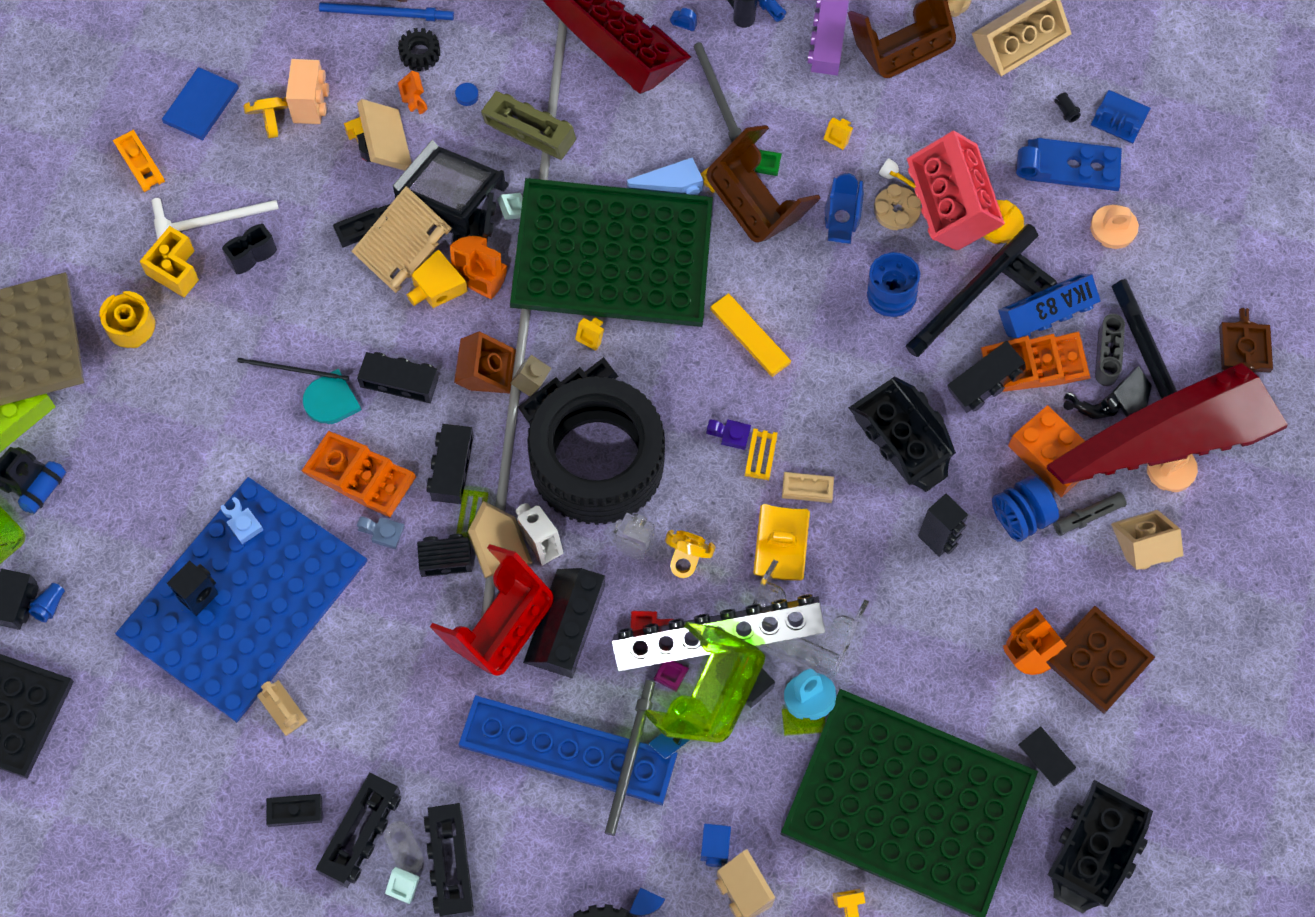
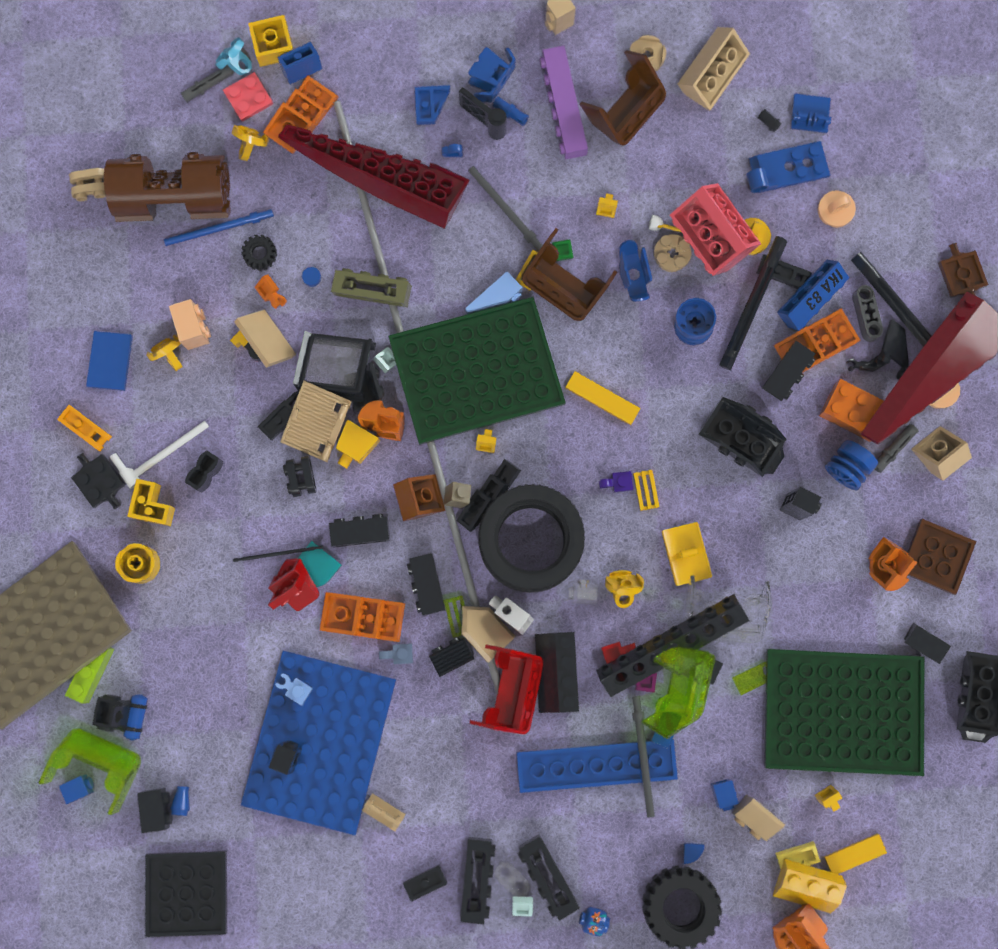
camera: 20 degrees left, 15 degrees up
tan plate [782,472,834,503] -> none
medium azure tile [784,669,836,720] -> none
none -> black plate [71,453,126,509]
none -> red piece [268,558,319,611]
none -> black brick [283,455,317,497]

